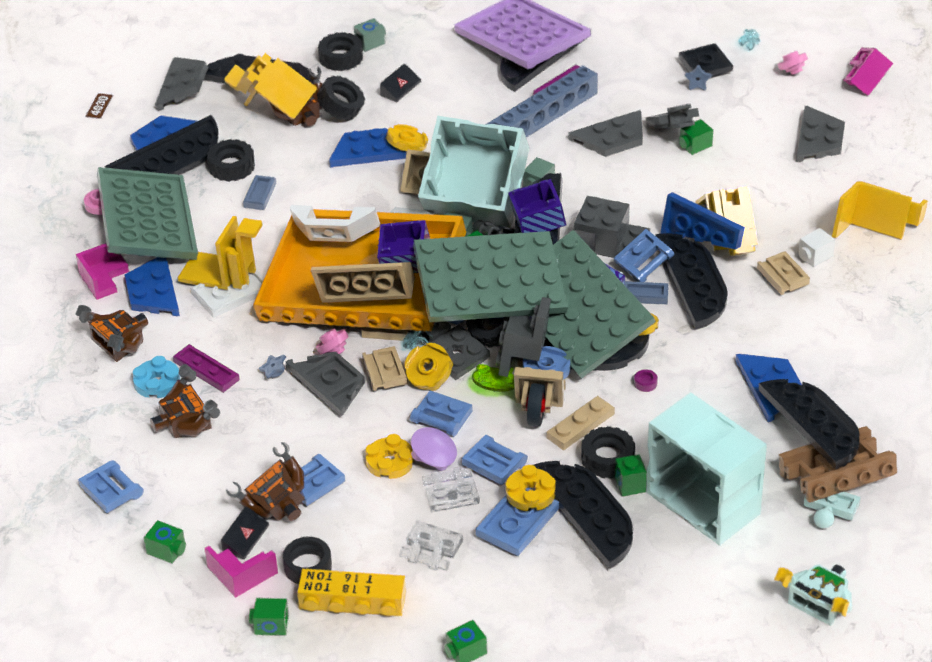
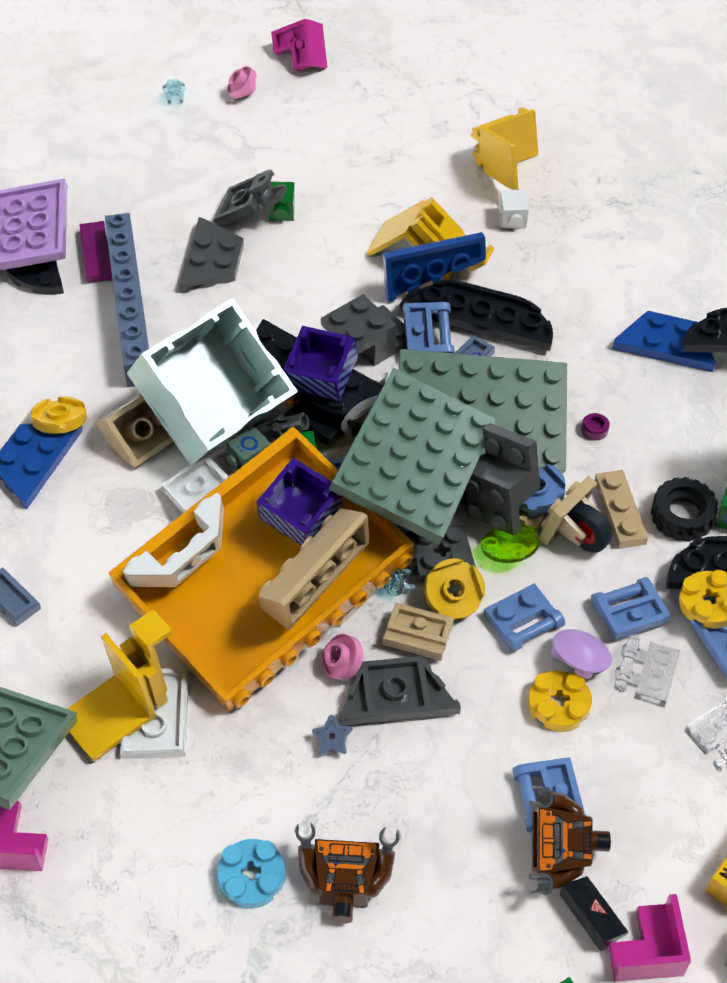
camera: 60 degrees left, 10 degrees up
torso [75,305,149,362] -> none
blue wing [124,257,180,316] -> none
magenta tile [173,344,240,393] -> none
black tyre [283,536,332,584] -> none
black plate [679,43,733,80] -> none
sand blue plate [685,65,712,90] -> none
tan plate [757,251,810,295] -> none
dark grey wing [796,106,845,162] -> none

